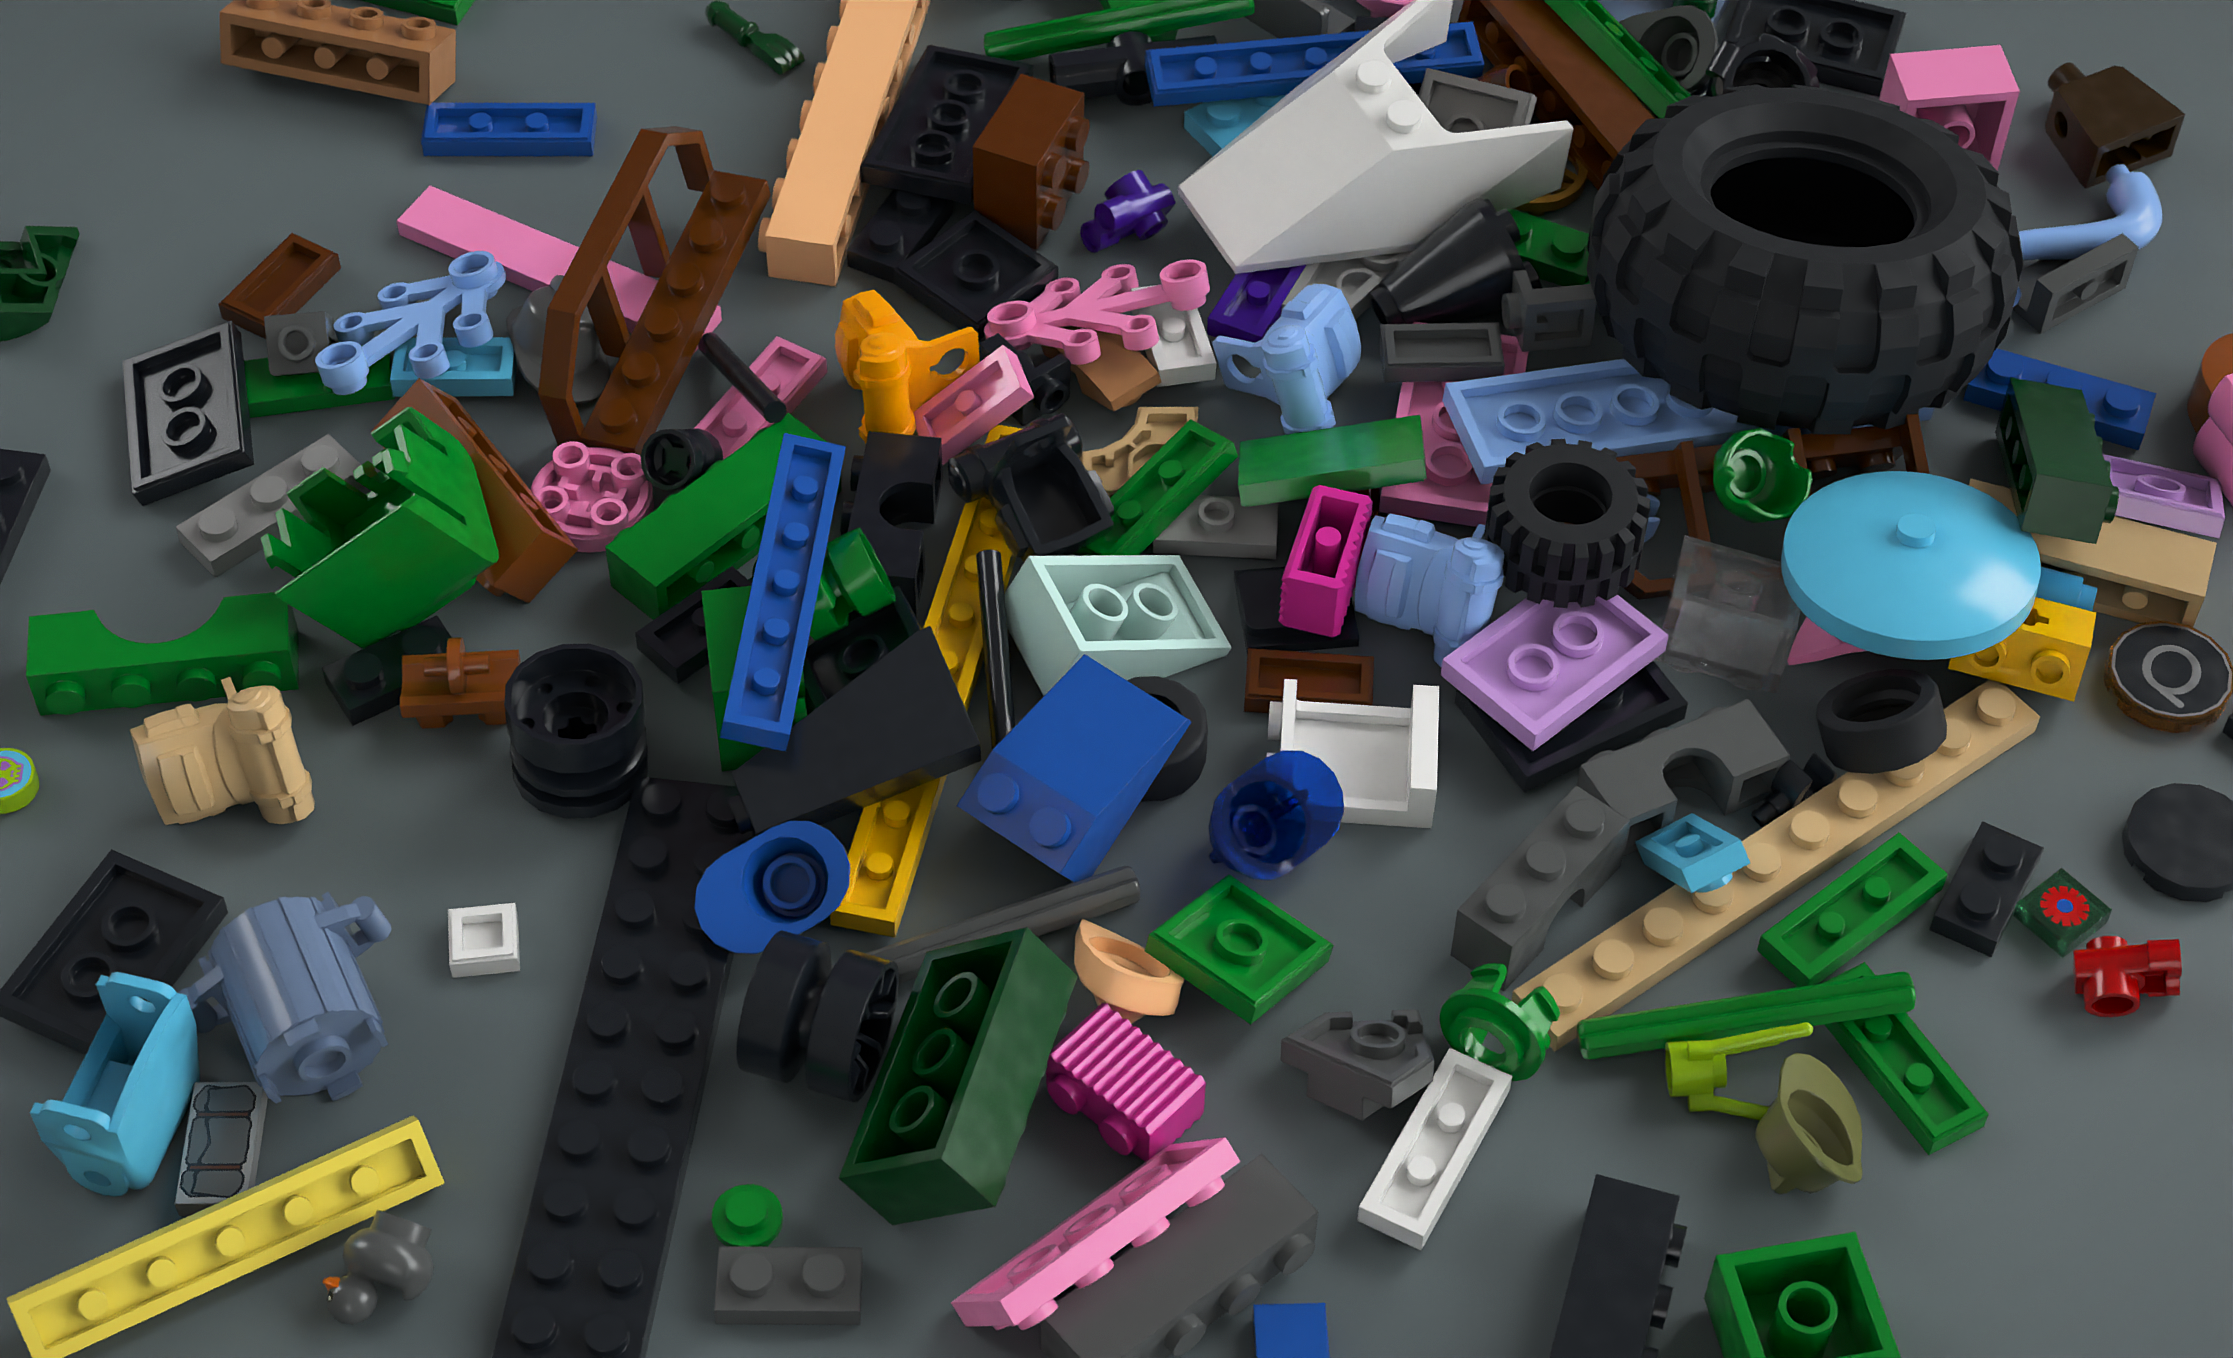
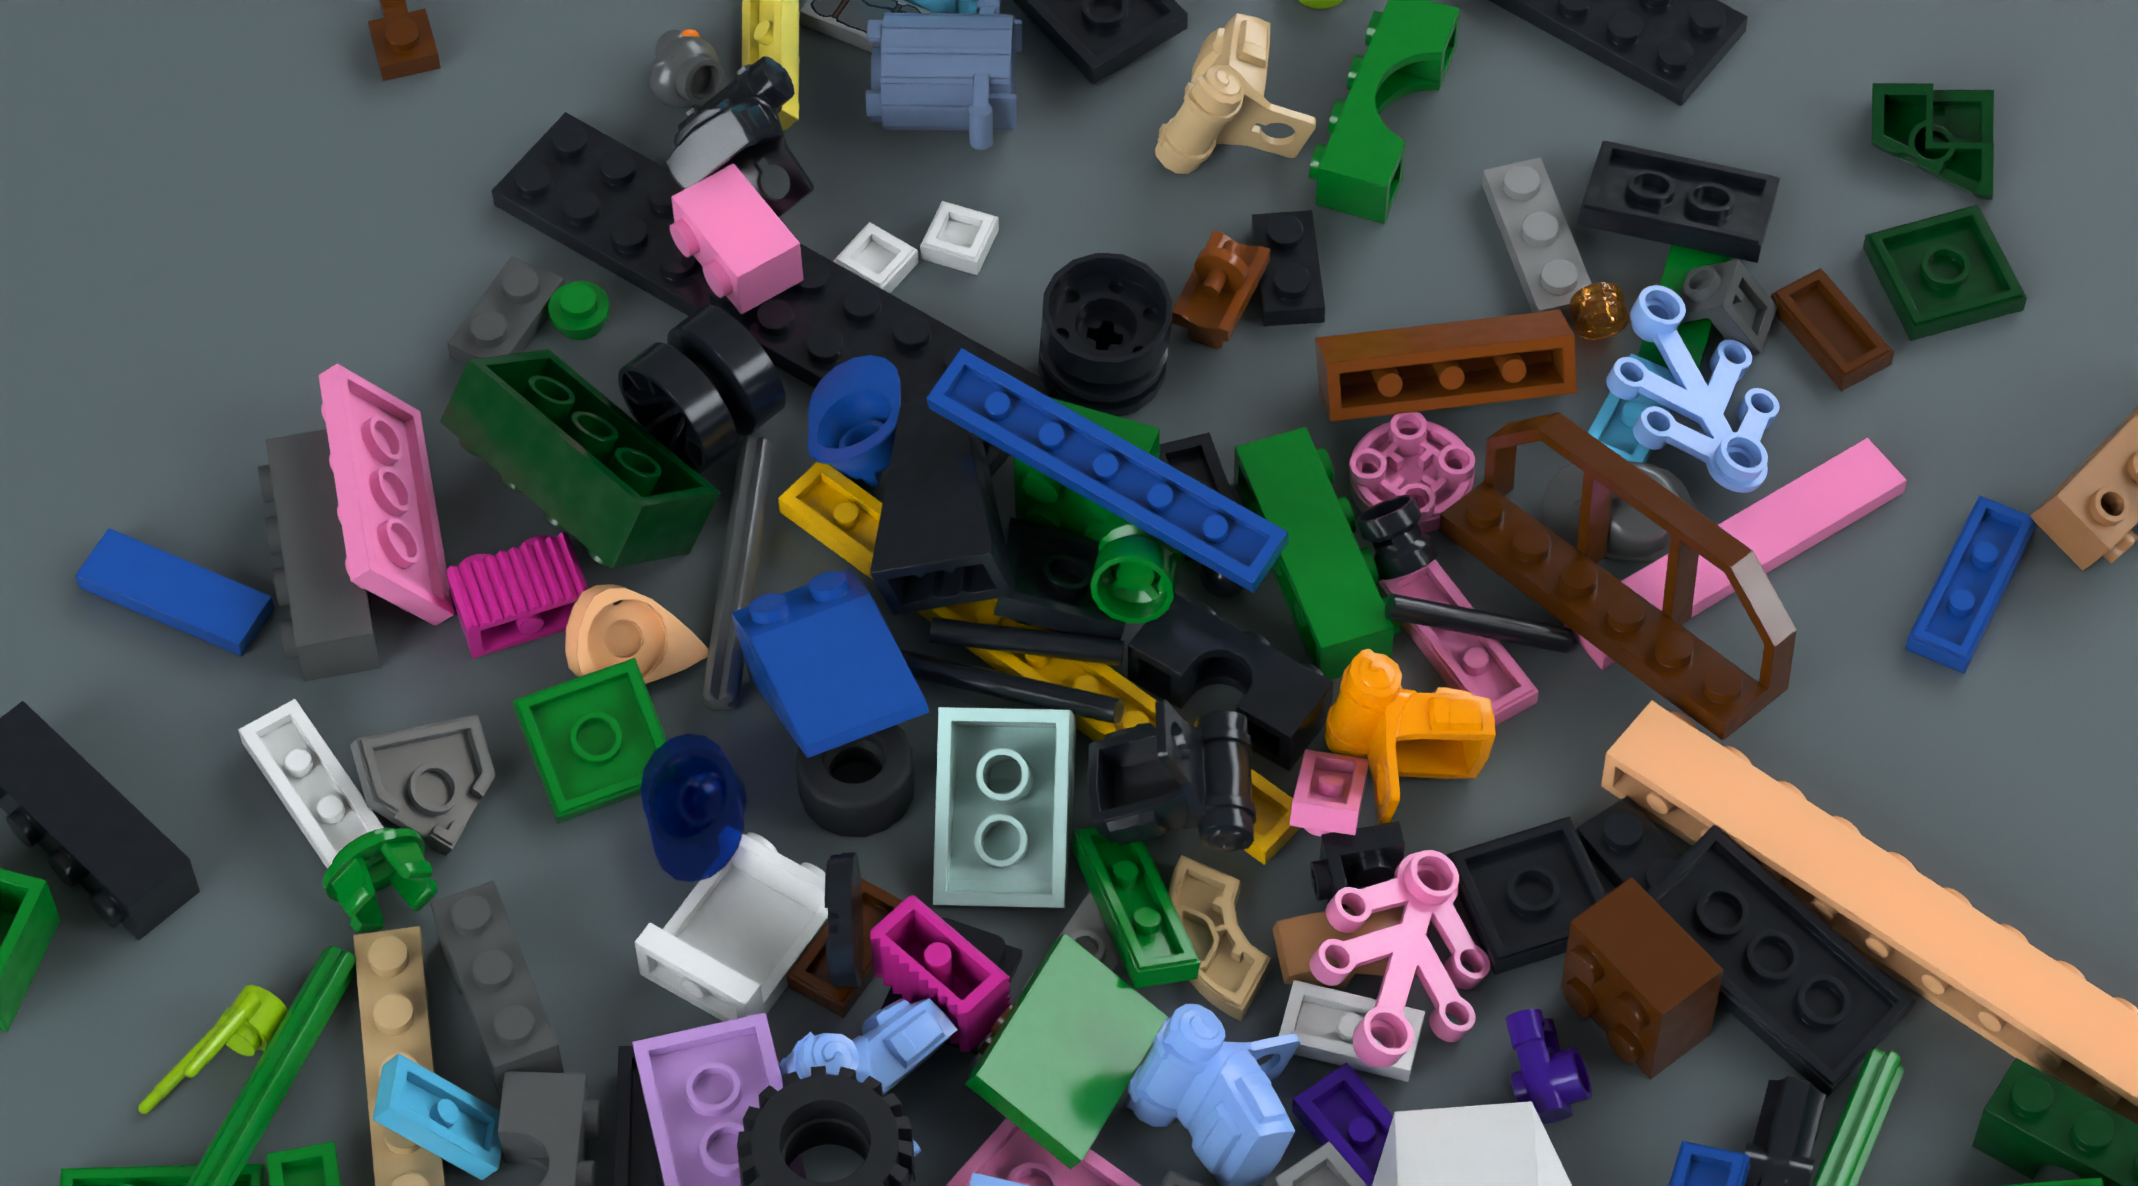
camera: 120 degrees right, 5 degrees up
green piece [261,407,499,649] -> none
dark green piece [705,1,805,75] -> none
olive piece [1755,1052,1863,1195] -> none
none -> black piece [666,56,814,218]
none -> bright pink brick [670,163,804,314]
none -> black tile [824,852,864,988]
none -> white tile [833,222,919,293]
none -> black bar [930,617,1125,666]
none -> clear orange bush [1569,282,1630,340]
none -> dark green tile [1863,205,2027,341]

